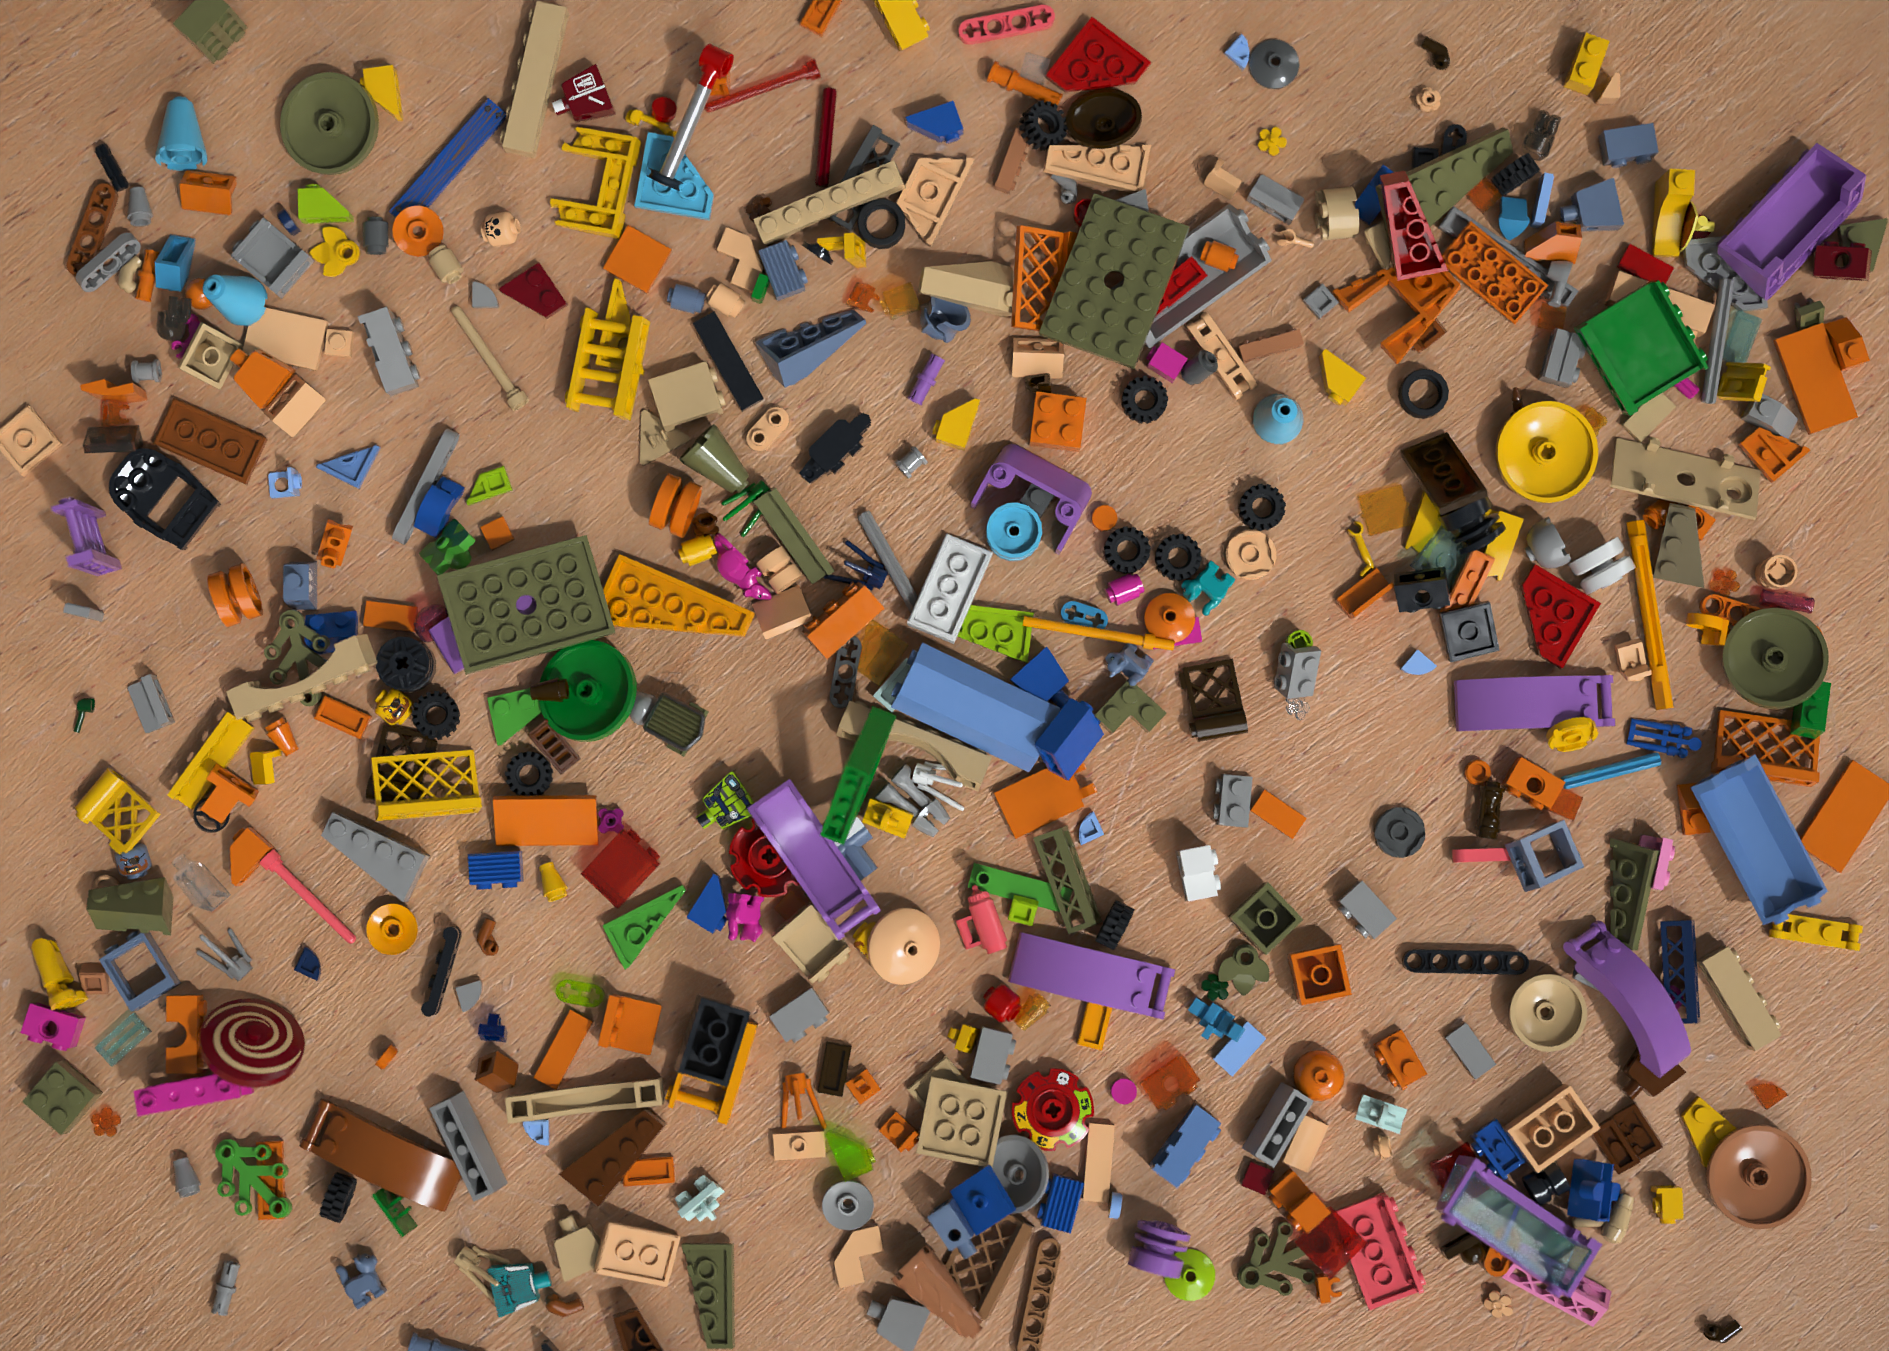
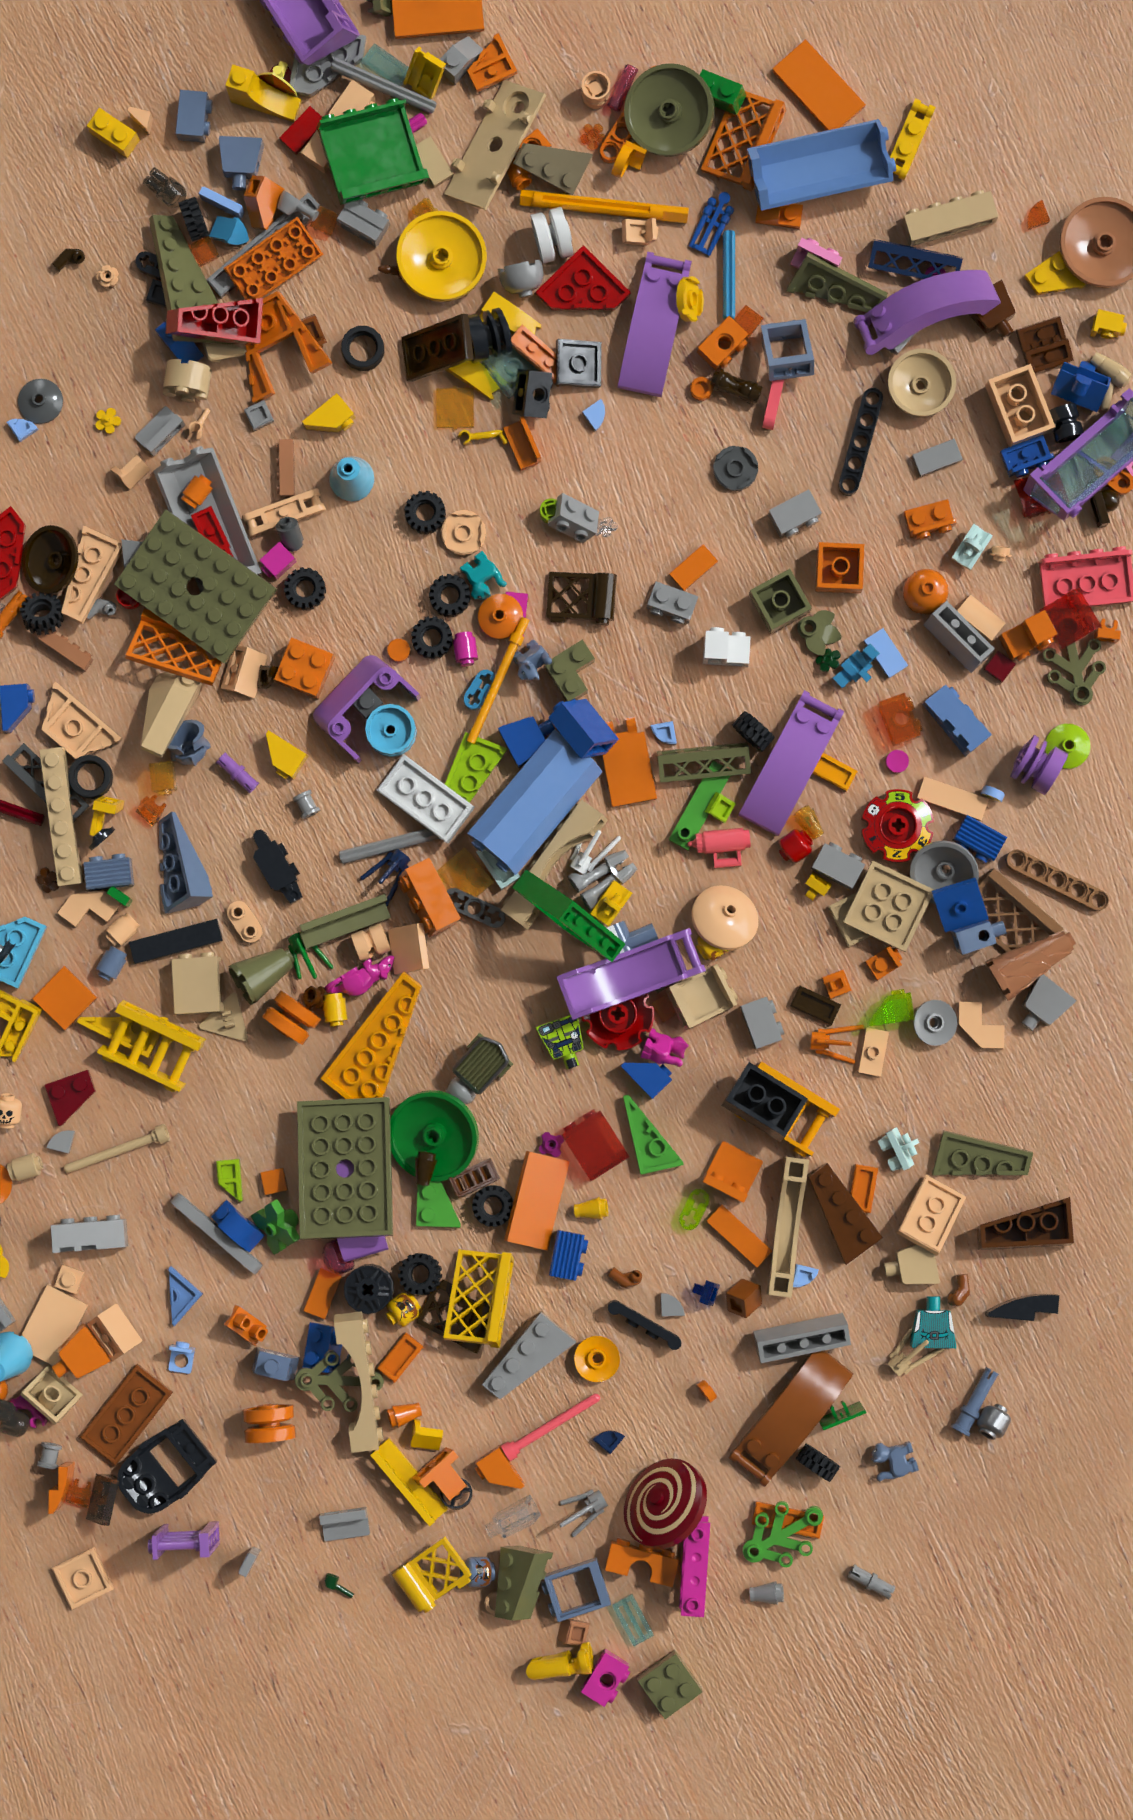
camera: 70 degrees left, 0 degrees up
clear orange plant [91,1107,121,1137] -> none

